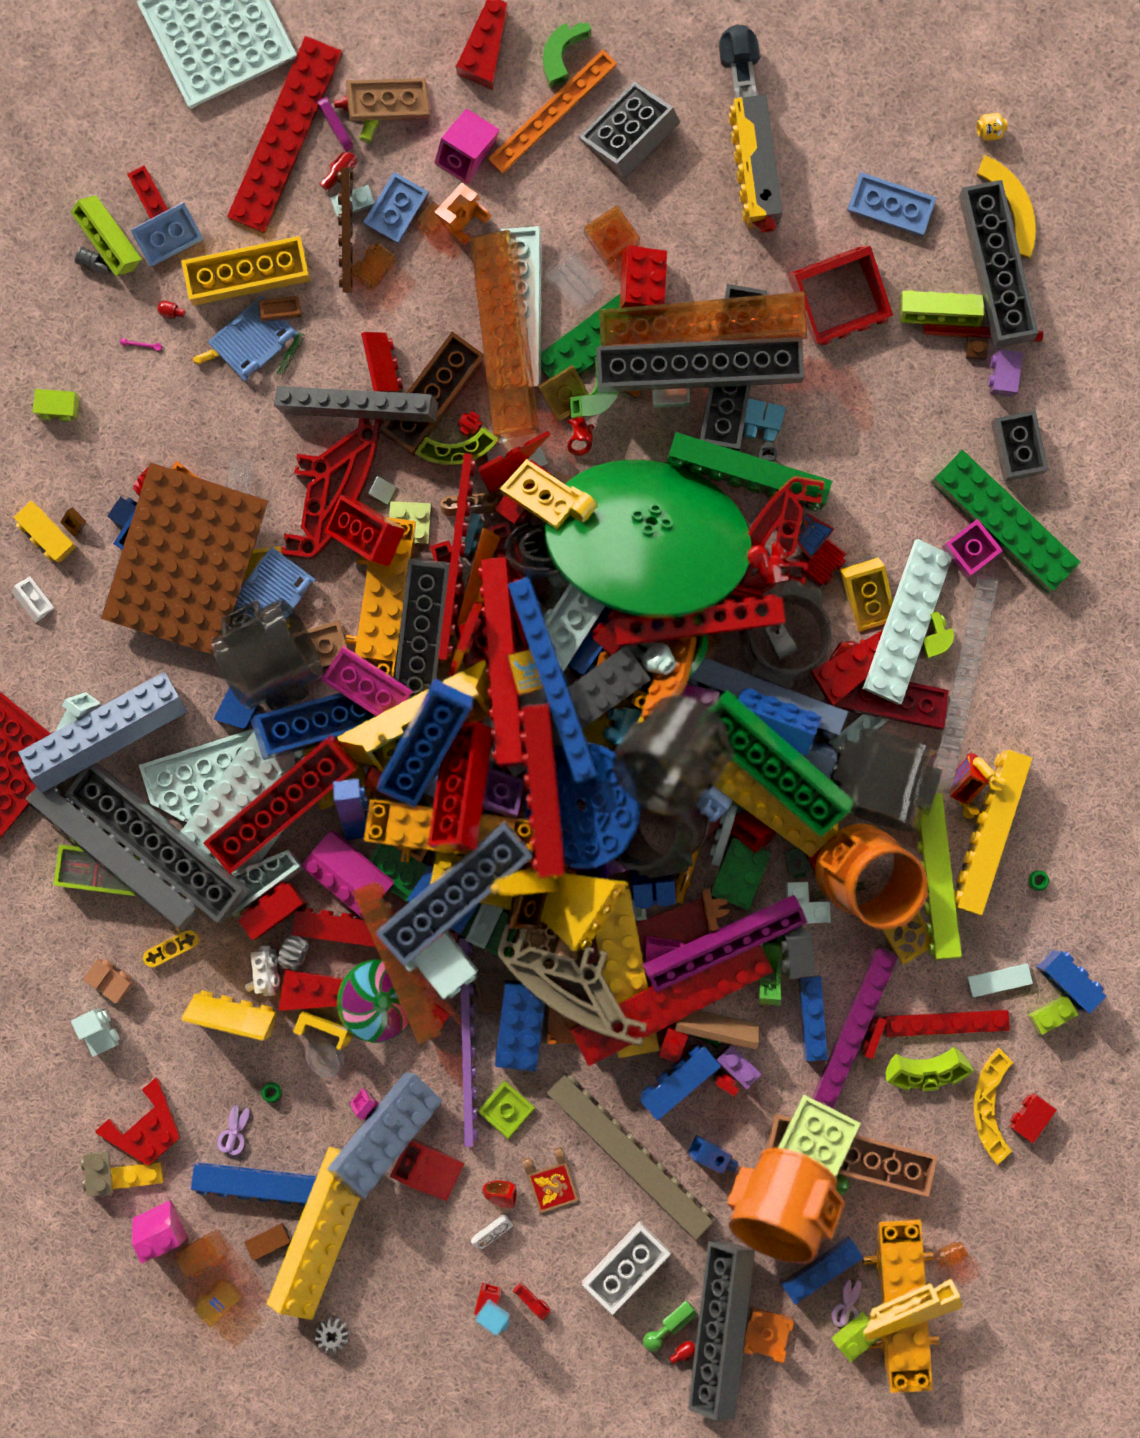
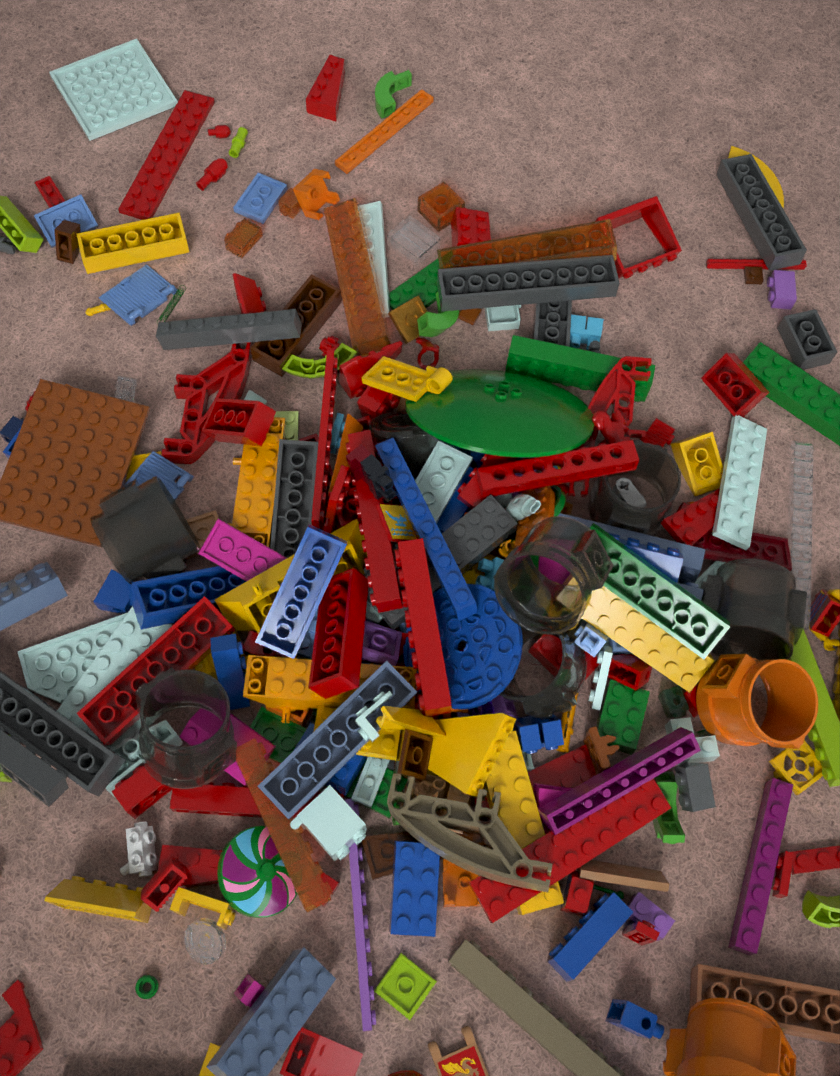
camera: 10 degrees left, 20 degrees down
dark pink hinge [120,338,162,351] -> none
yellow beam [143,930,200,967] -> none
red cylinder [157,301,186,319] -> none
lavender piece [217,1105,250,1155] -> none
dark orange tile [258,296,301,322] -> none
light grey gear [278,935,309,971] -> none
magenta beam [317,97,354,152] -> none
light aqua plate [331,185,375,218] -> none
reddish brown wing [338,167,353,293] -> none
medium nougat tile [346,78,430,121] -> none
dark pink slope [434,108,500,184] -> none
medium nougat beam [440,493,499,516] -> none
dark grey slope [579,81,681,179] -> none
piece [719,24,783,233] -> none
yellowish green plate [778,1095,861,1177] -> none
torso [786,513,835,561] -> none
blue brick [798,975,828,1061] -> none
medium blue plate [847,172,937,237] -> none
lime brick [899,290,984,327] -> none
lime brick [921,611,954,659] -> none
dark pink brick [942,519,1003,579] -> none
yellow head [976,113,1008,141] -> none
none -> reddish brown slope [54,220,81,264]
none -> clear smoke cylinder [135,668,237,789]
none -> red brick [140,856,187,912]
none -> black hips [346,444,396,502]
none -> light aqua bracket [355,691,392,742]
none -> red brick [701,353,770,417]

